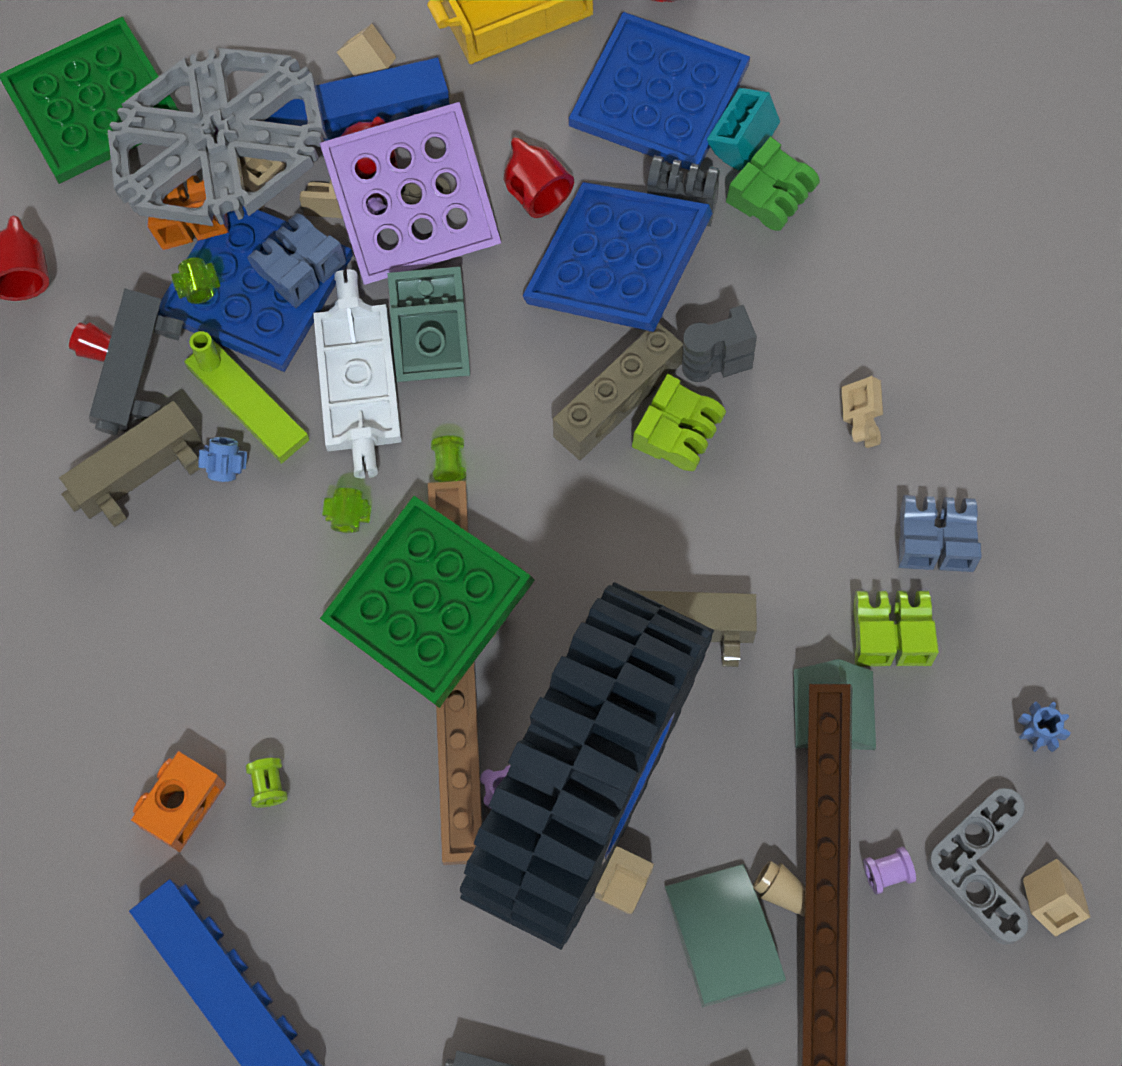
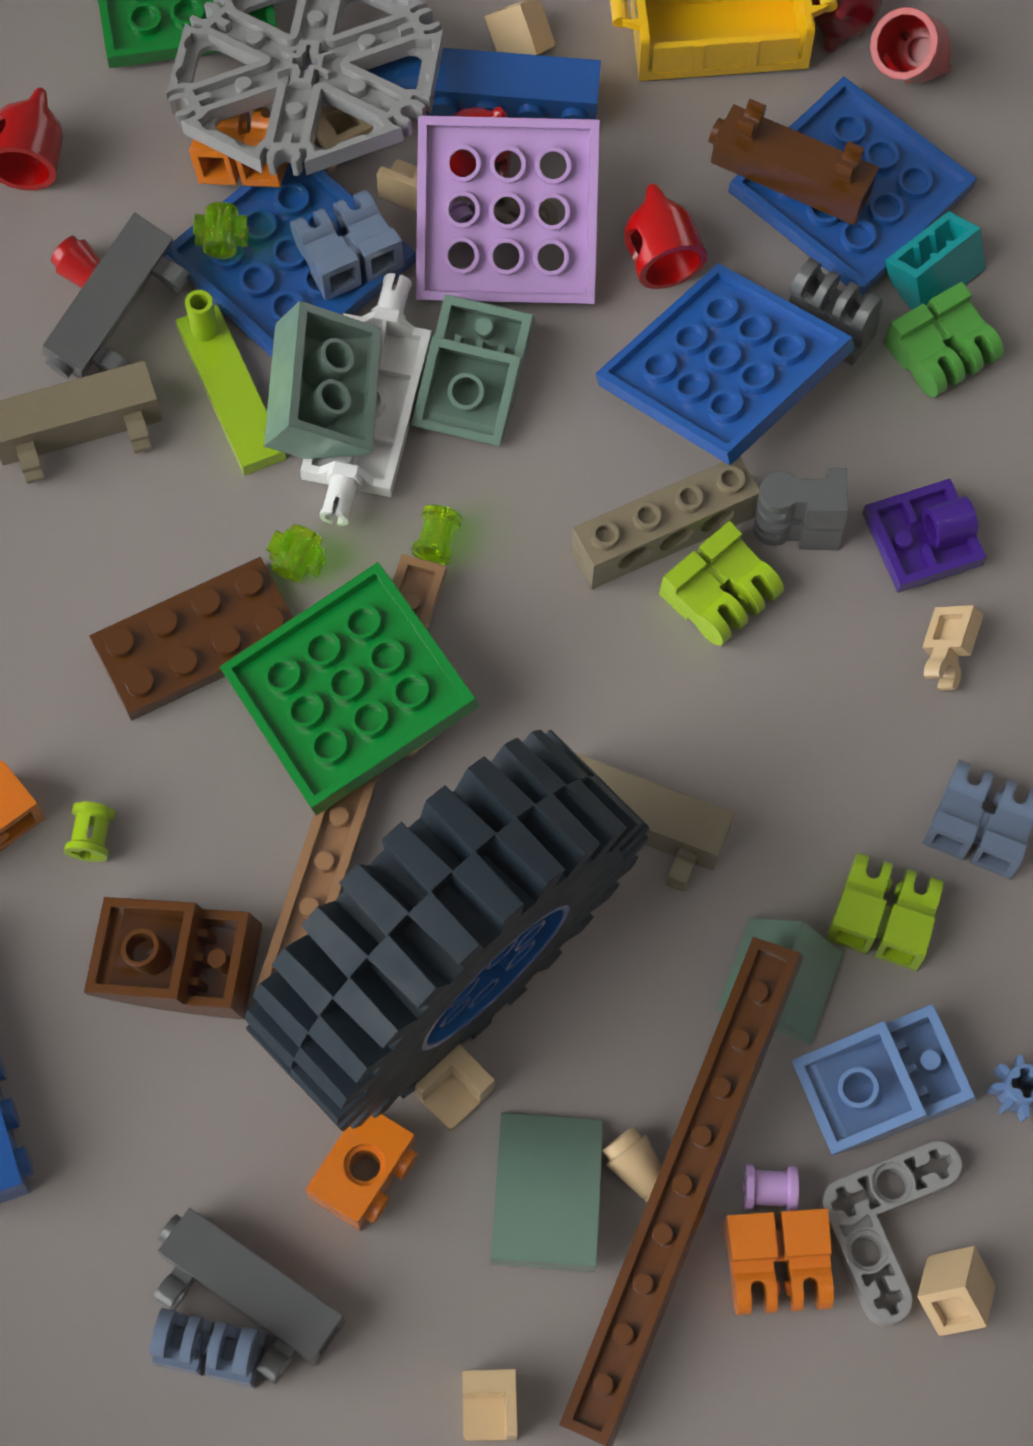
camera: 15 degrees right, 0 degrees up
medium blue gear [198,437,247,482] -> none
none -> reddish brown slope [84,897,262,1020]
none -> reddish brown plate [89,556,293,721]
none -> sand green slope [264,301,382,459]
none -> orange brick [305,1114,418,1231]
none -> reddish brown brick [708,99,879,226]
none -> orange legs [722,1208,834,1315]
none -> medium blue slope [791,1004,977,1156]
none -> dark purple plate [862,478,987,593]

